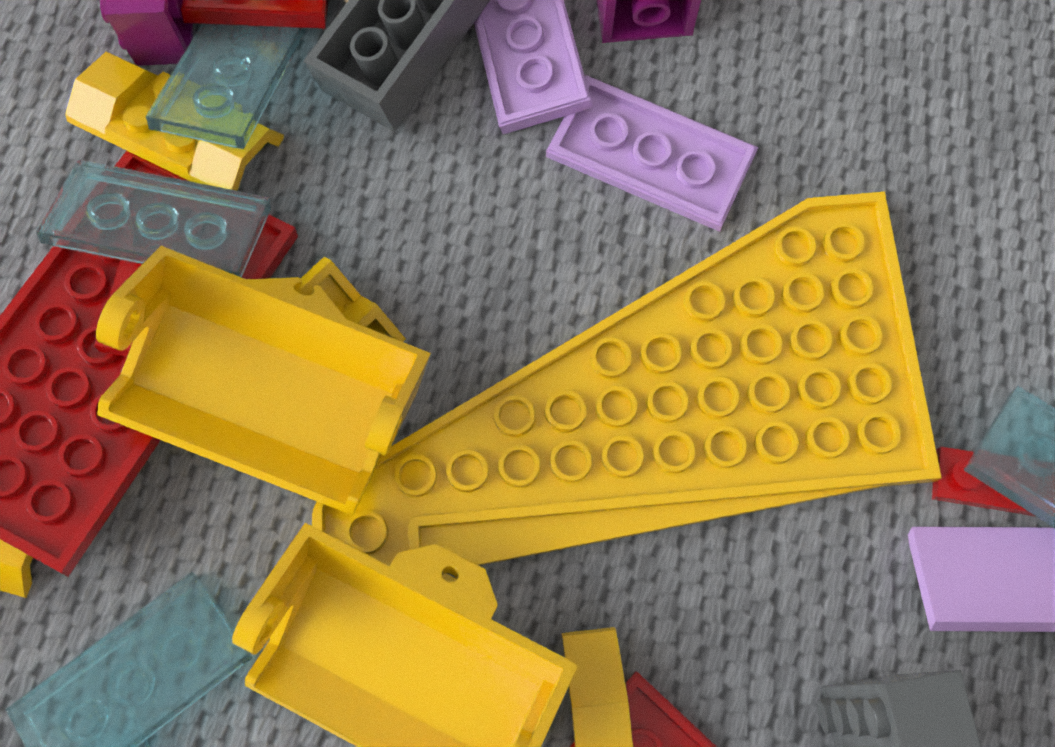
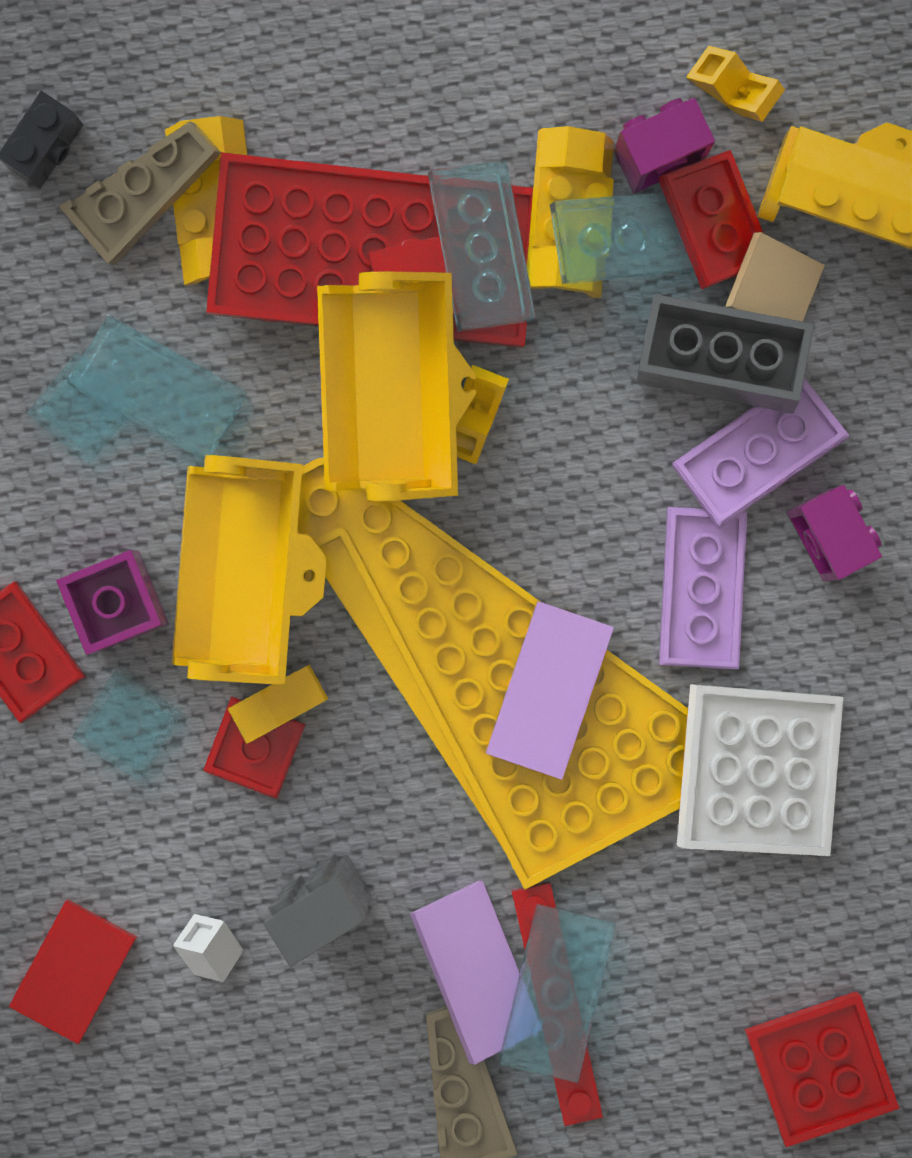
camera: 70 degrees right, 15 degrees up
none -> lavender tile [486,601,614,780]
none -> white plate [677,684,843,856]

